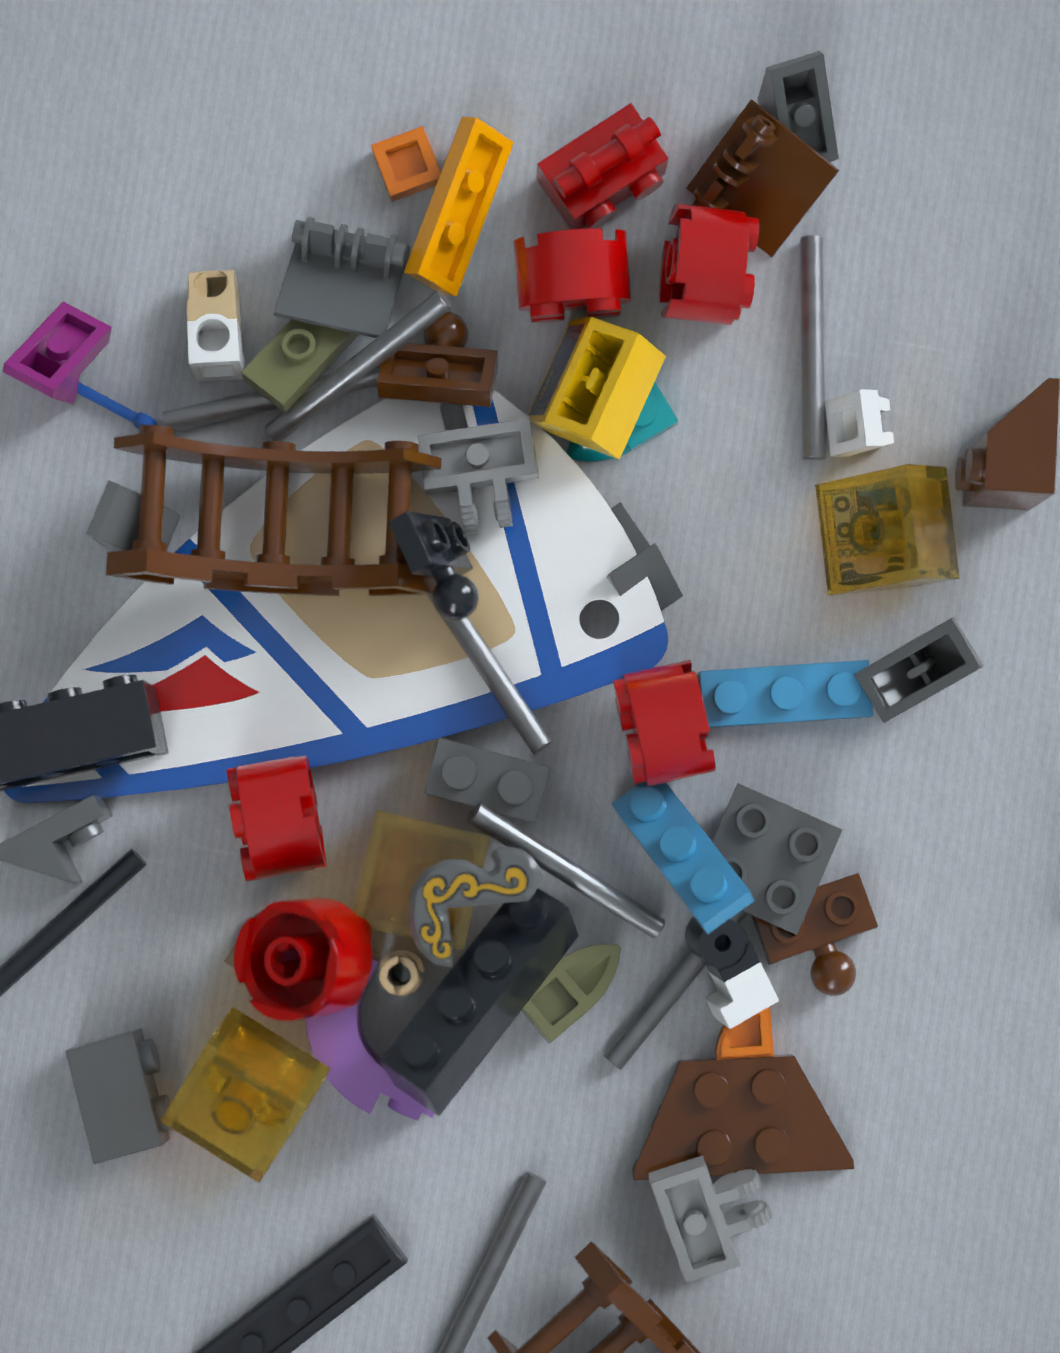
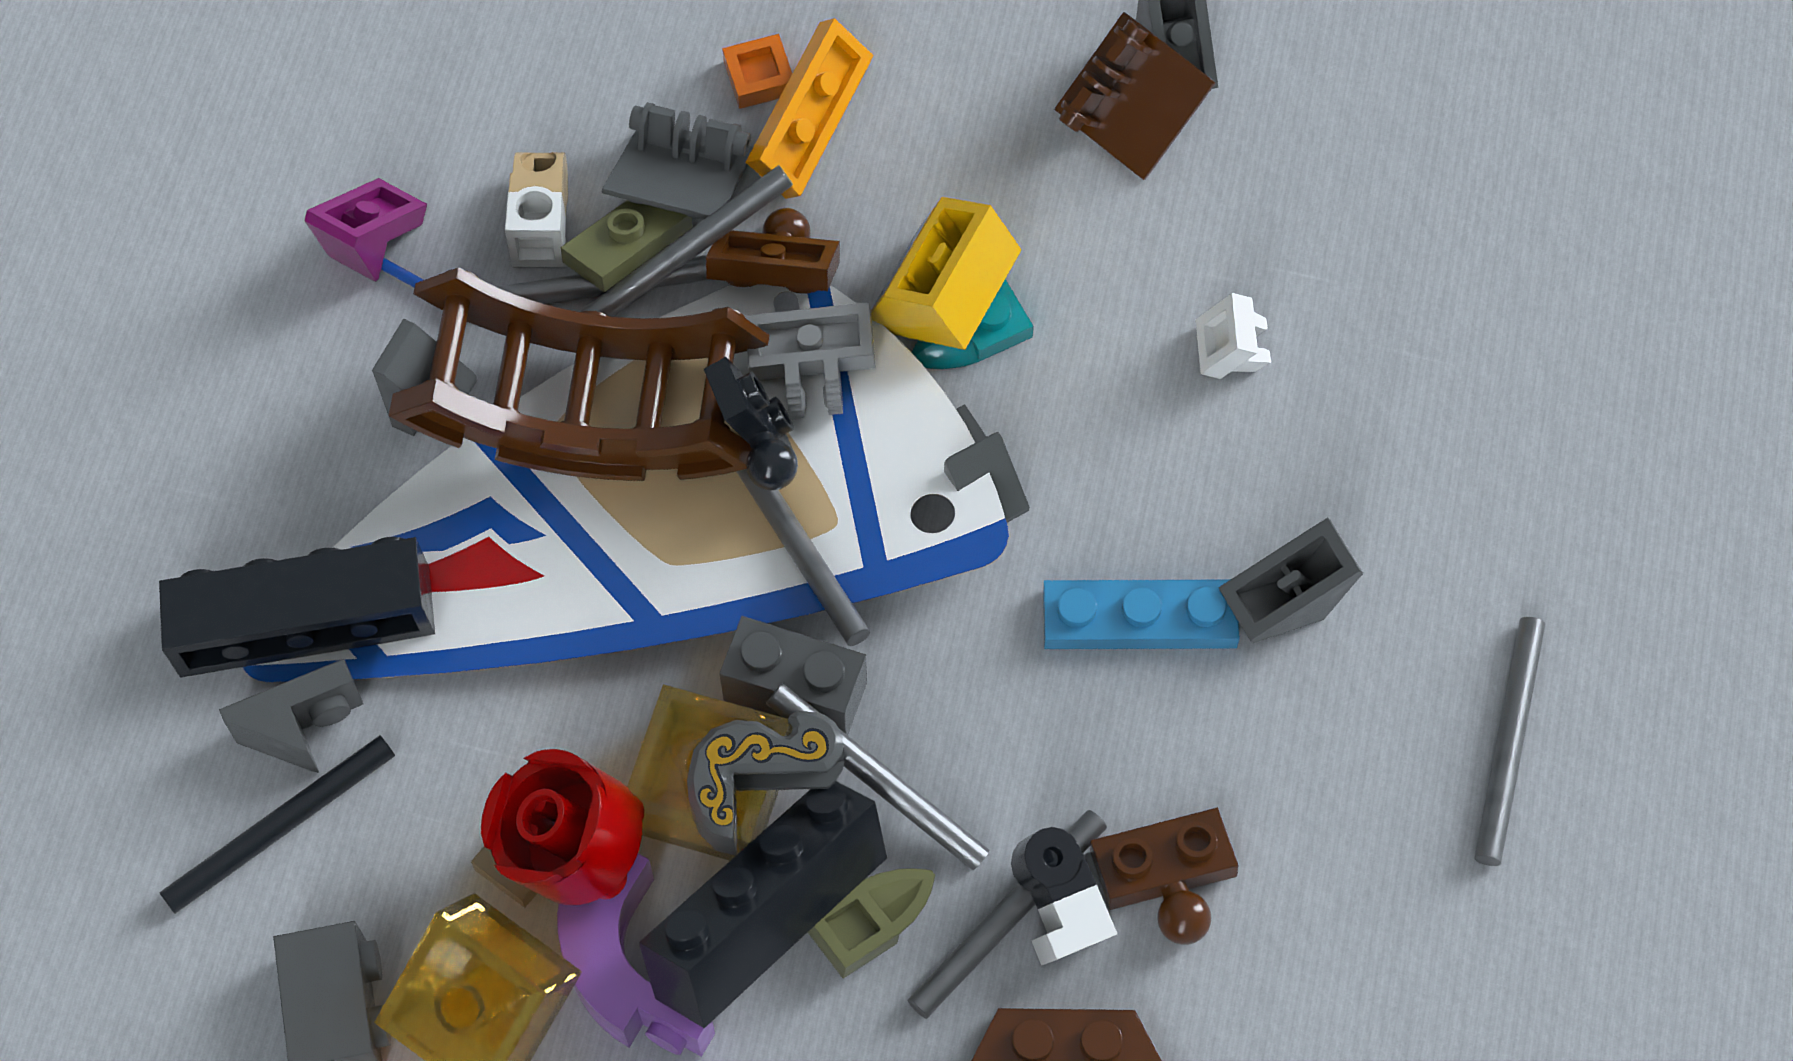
camera: 10 degrees right, 20 degrees down
red brick [227,755,327,882] -> none
tan pin [379,949,425,996] -> none
red brick [513,228,631,323] -> none
red brick [537,103,669,230] -> none
dark azure plate [611,782,755,935] -> none
red brick [613,660,716,786] -> none
red brick [659,204,759,325] -> none
dark grey hinge [712,783,842,935] -> none
orange tile [715,1006,774,1060] -> none
flat silver bar [800,236,825,460] -> none
clear yellow slope [815,464,960,596] -> none
reddish brown slope [955,378,1060,510] -> none

